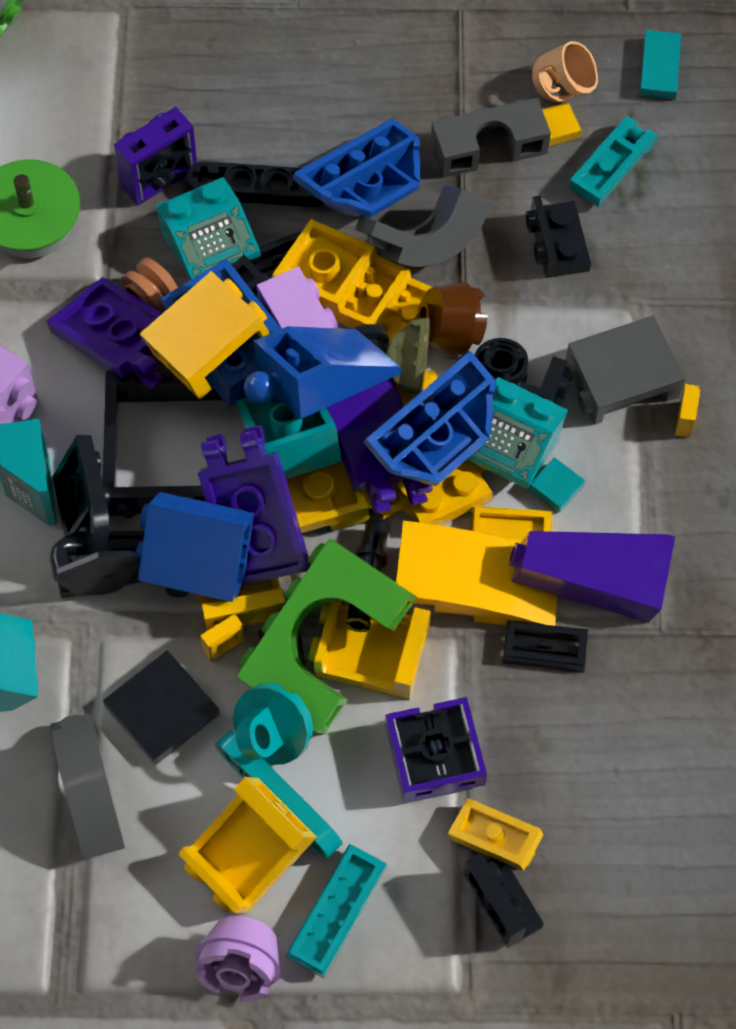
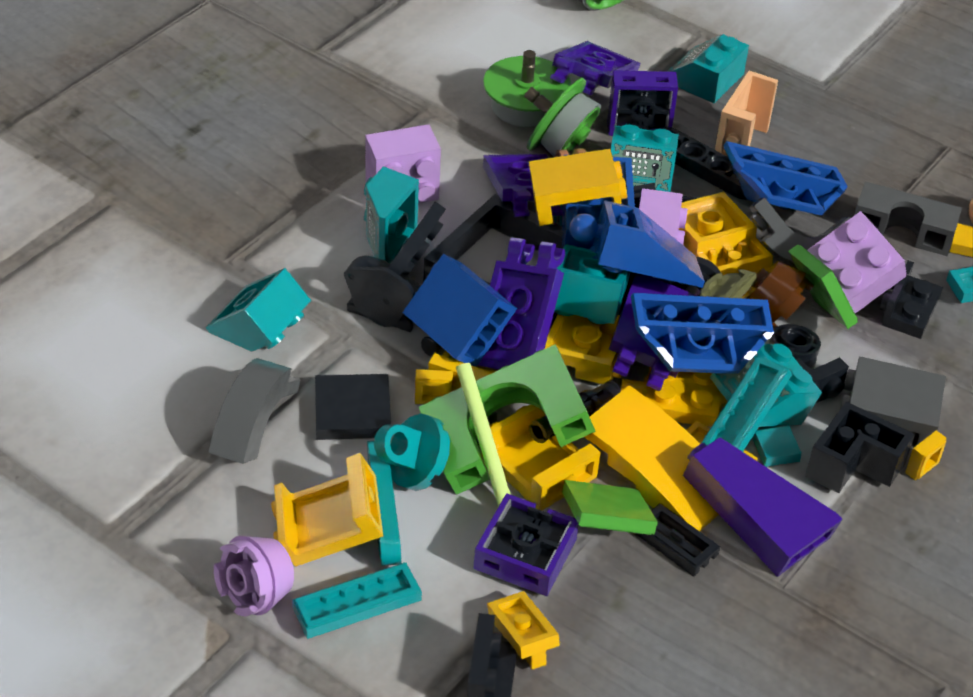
camera: 35 degrees right, 20 degrees down
none -> yellowish green bar [456,363,511,507]
none -> piece [524,78,601,157]
none -> dark purple tile [550,41,641,96]
none -> bright green tile [562,480,658,535]
none -> teal slope [667,34,749,103]
none -> teal plate [701,356,792,452]
none -> light nougat panel [715,71,778,157]
none -> bright green tile [788,244,858,329]
none -> black brick [805,401,915,493]
none -> lavender brick [807,211,906,313]

